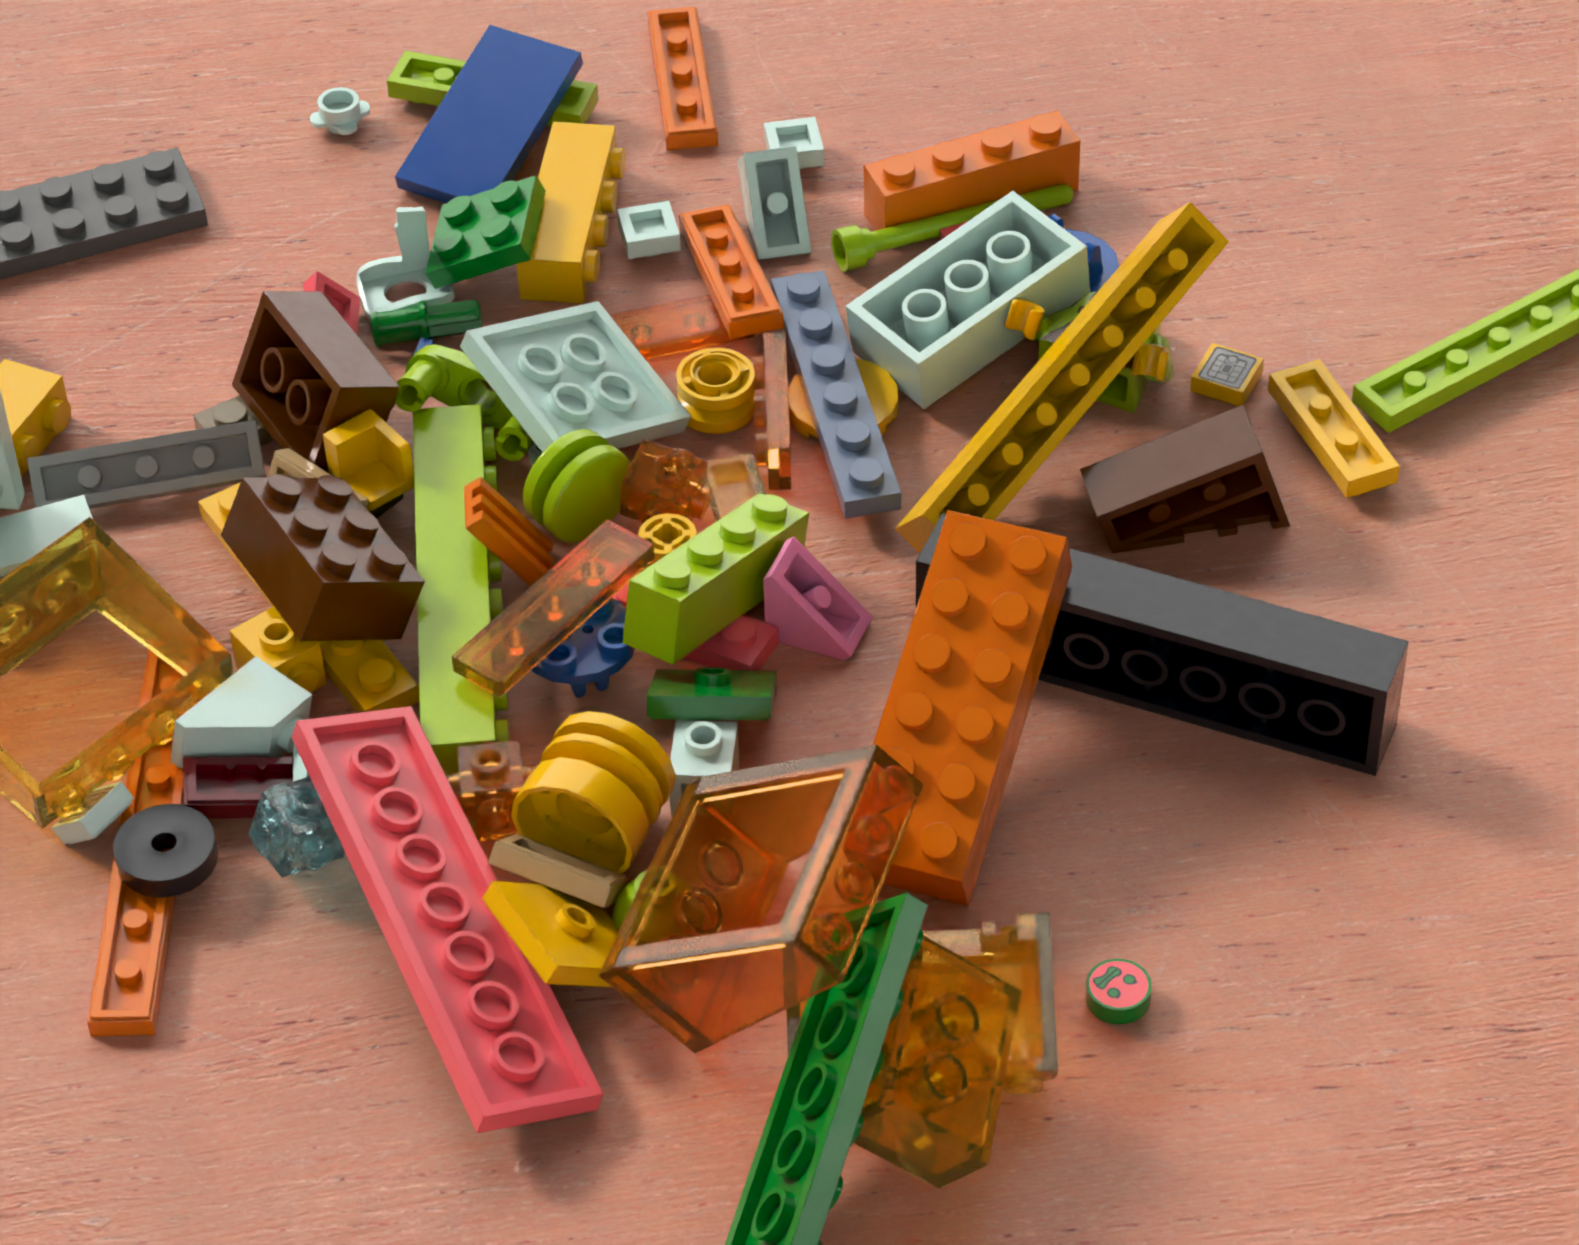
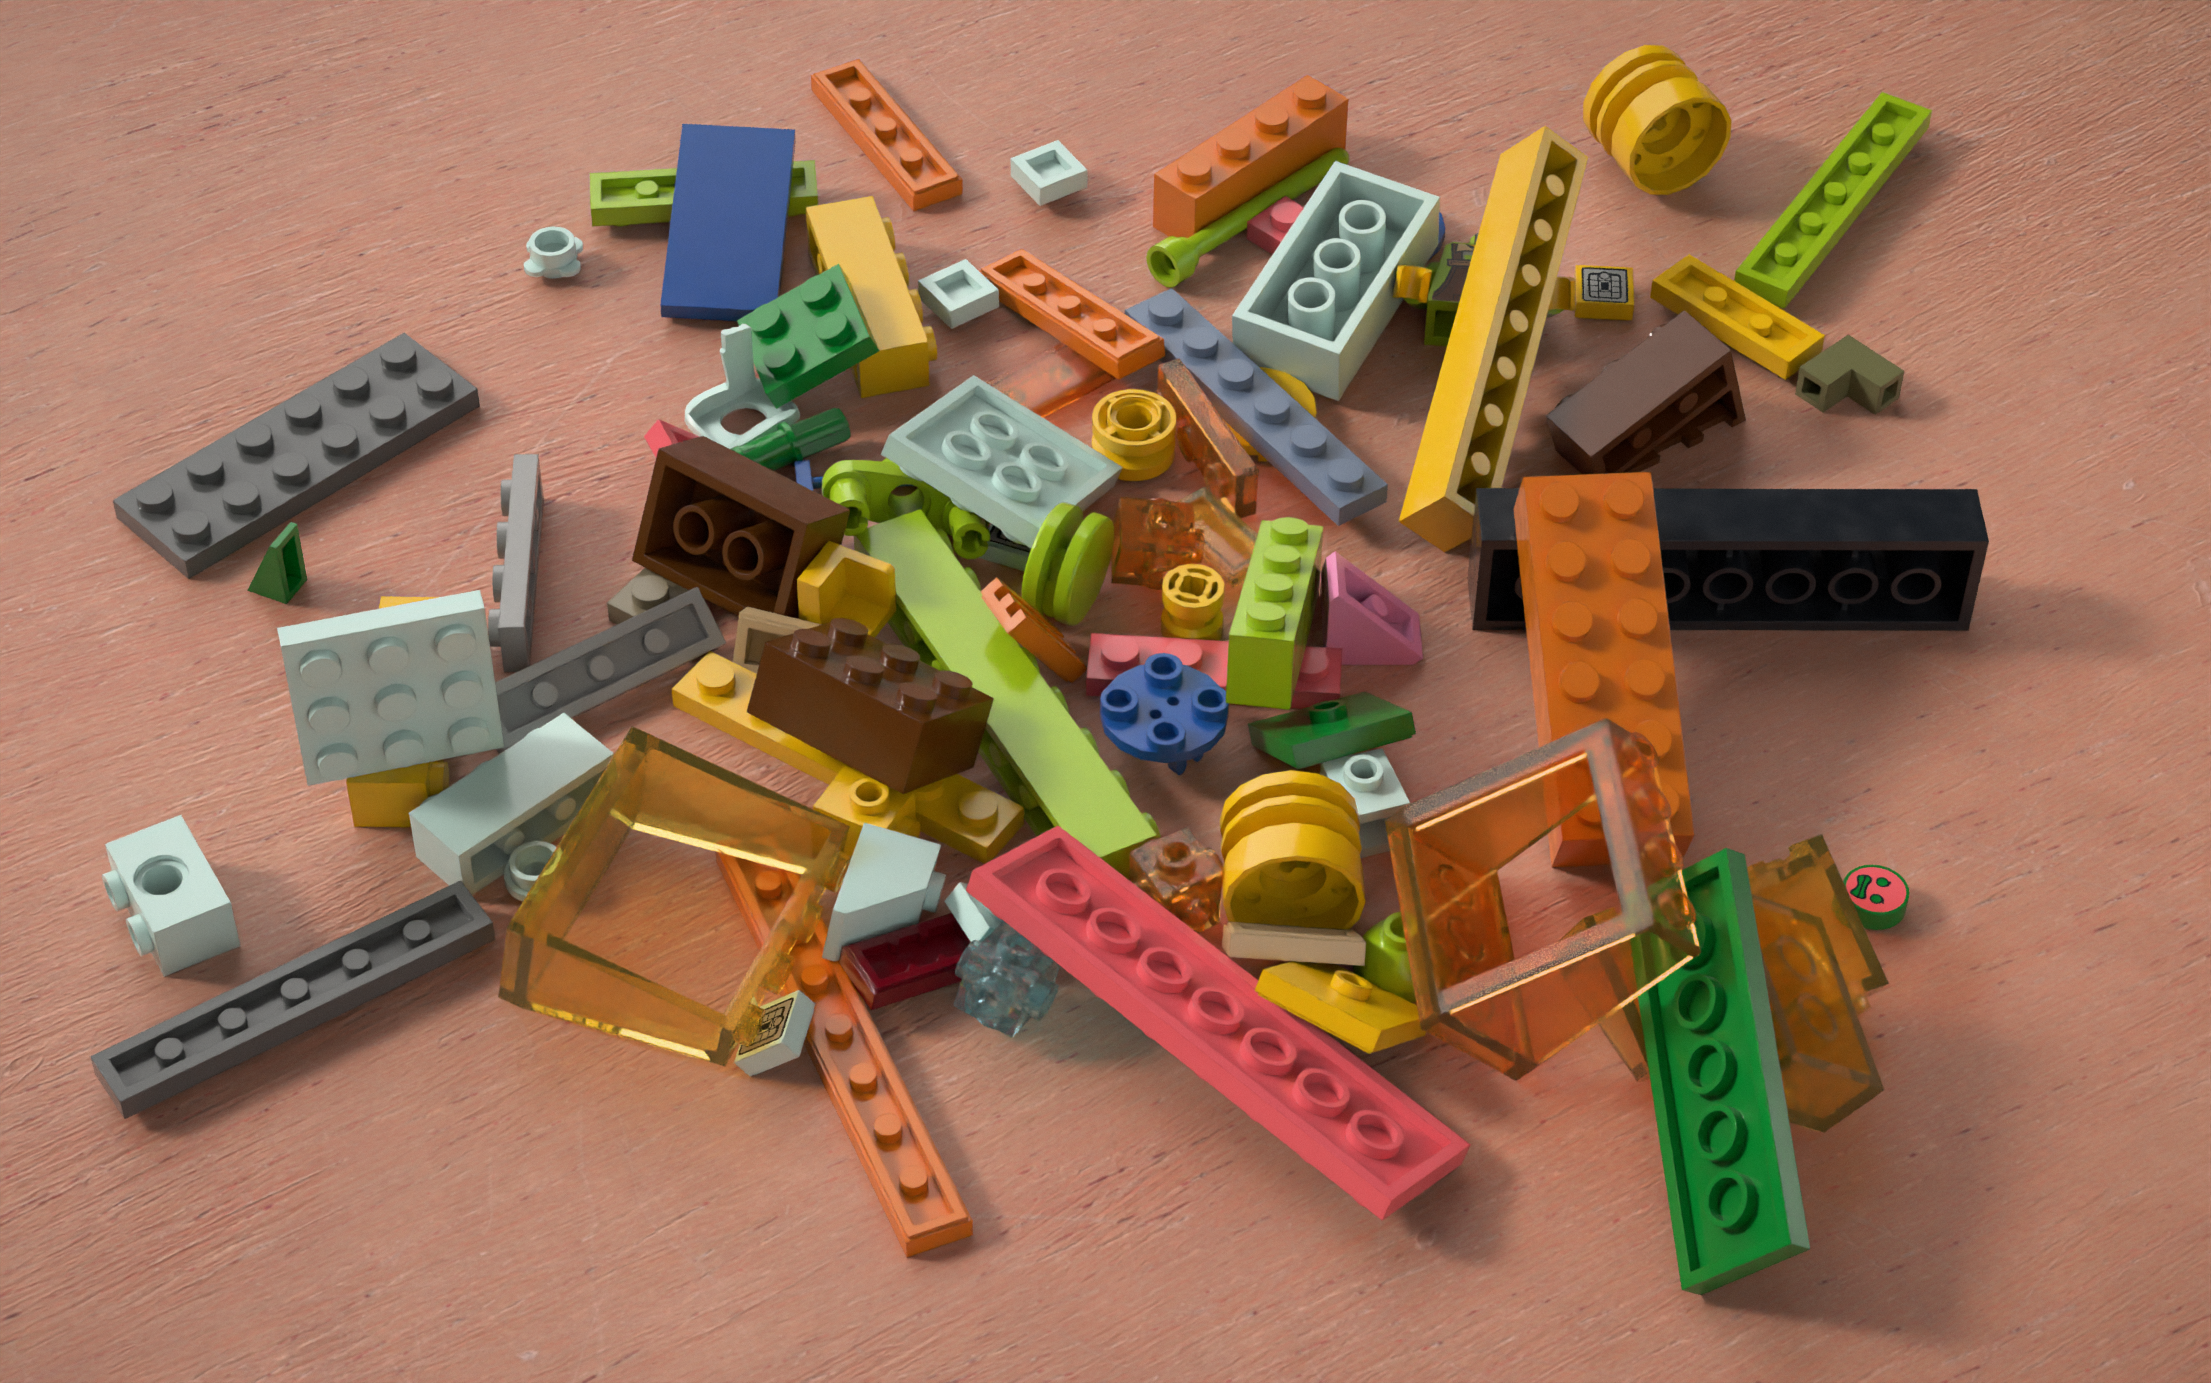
camera: 25 degrees left, 0 degrees up
black piece [113,804,218,897] -> none
clear orange tile [452,519,655,698] -> none
light aqua slope [737,146,812,261] -> none
none -> light grey plate [488,454,544,672]
none -> yellow wheel [1583,45,1732,195]
none -> olive piece [1795,335,1904,415]

